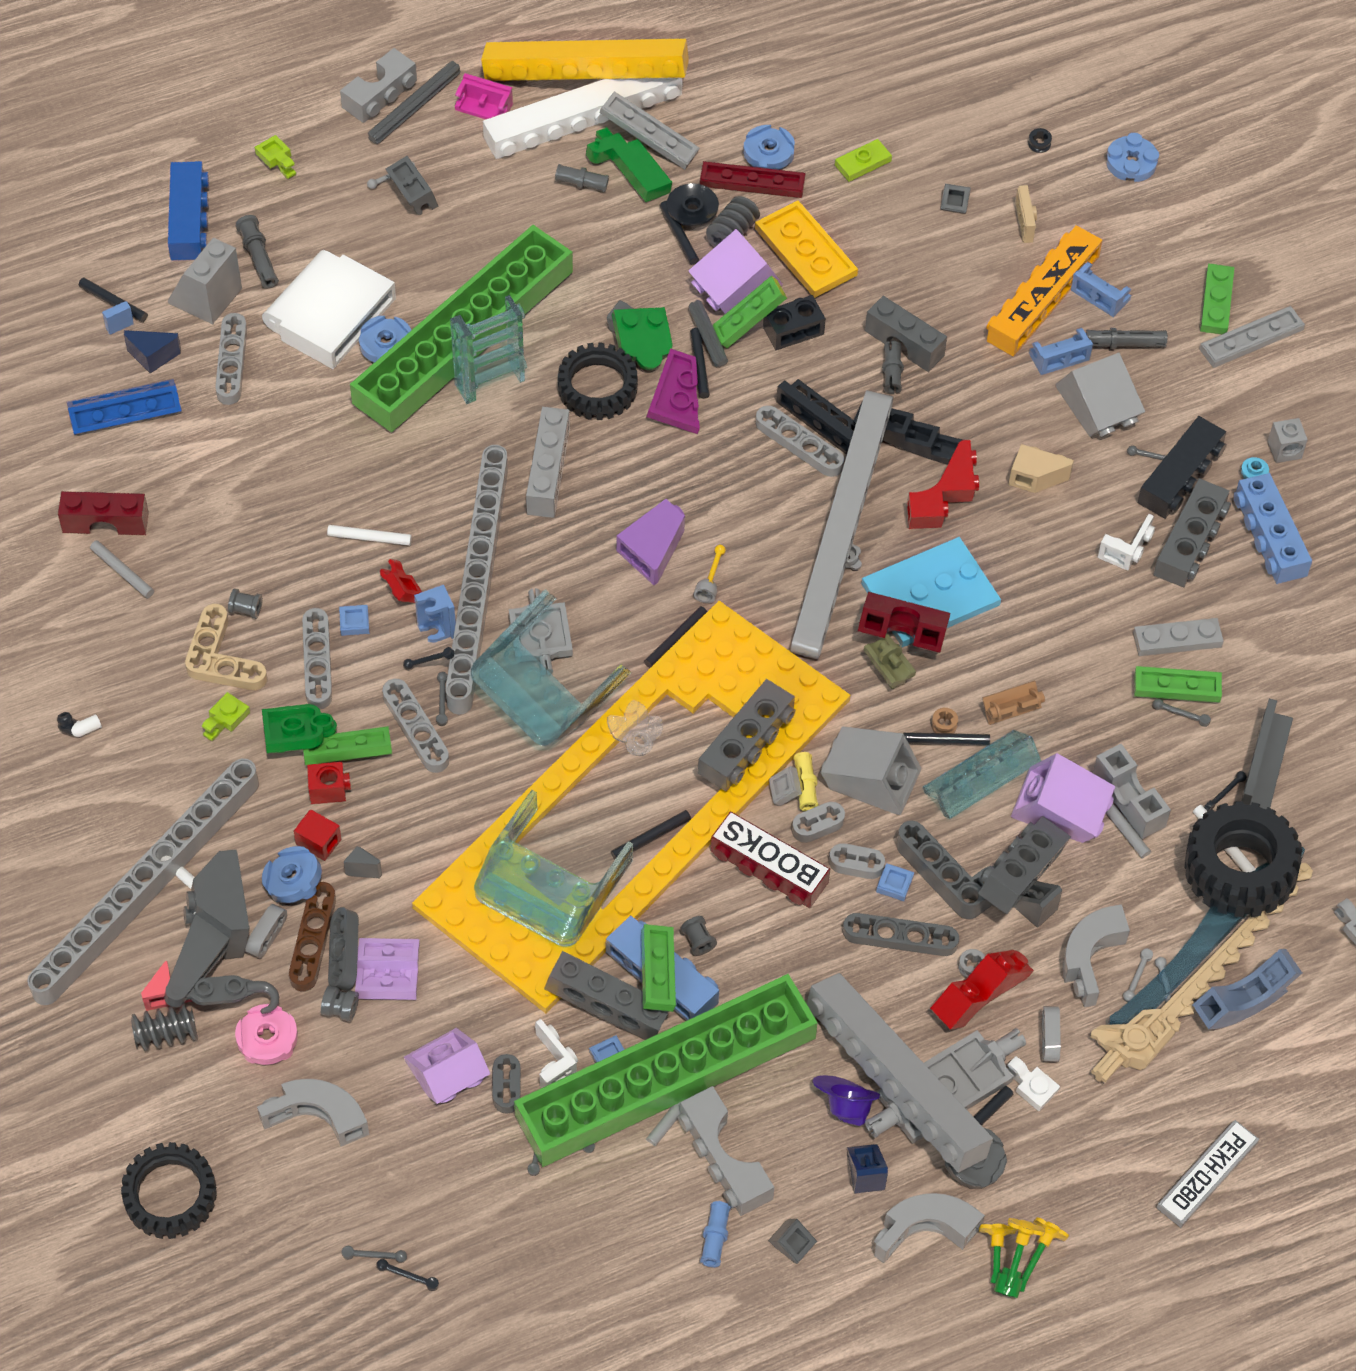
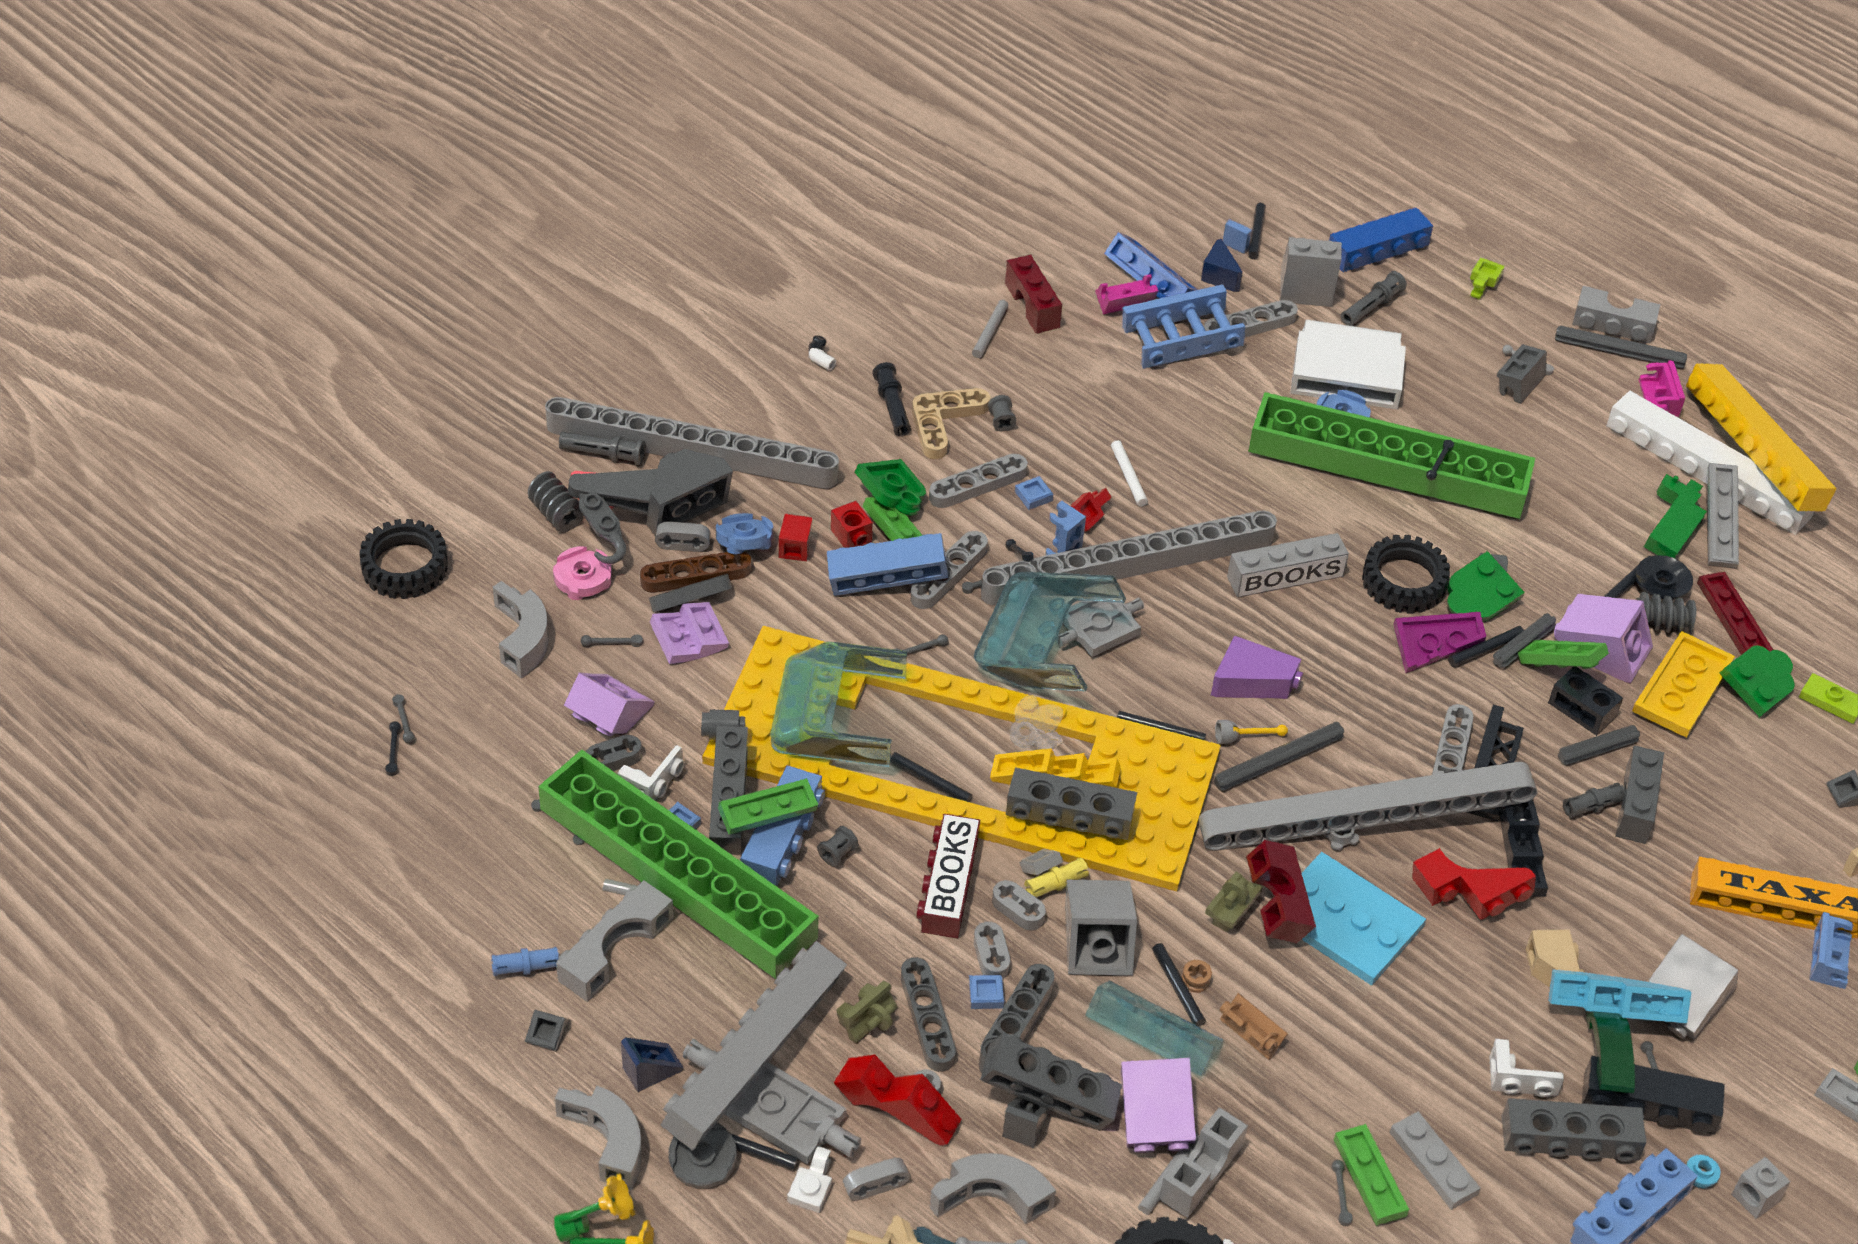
camera: 65 degrees right, 10 degrees down
lime plate [202,692,250,741] -> none
dark grey wheel [320,985,359,1022] -> none
dark grey slope [344,846,382,879] -> none
clear light blue fence [450,295,527,404] -> none
dark grey pin [555,164,609,192] -> none
medium blue plate [743,125,795,170] -> none
dark purple piece [812,1075,880,1126] -> none
medium blue hinge [1029,328,1093,375] -> none
dark grey pin [1086,328,1168,349] -> none
none -> dark grey pin [559,431,646,465]
none -> dark grey hinge [580,634,643,647]
none -> dark grey brick [701,709,745,740]
none -> medium blue brick [827,533,948,596]
none -> olive hips [836,981,897,1043]
none -> black pin [872,362,911,436]
none -> dark grey hinge [891,634,948,661]
none -> yellow slope [990,748,1121,788]
none -> dark pink hinge [1095,274,1158,314]
none -> medium blue fence [1122,284,1245,369]
none -> dark grey axle [1214,722,1345,791]
none -> black hinge [1426,440,1454,480]
none -> medium azure slope [1548,969,1691,1023]
none -> dark grey axle [1558,725,1640,765]
none -> dark green slope [1585,1010,1635,1093]
none -> green plate [1719,645,1795,717]

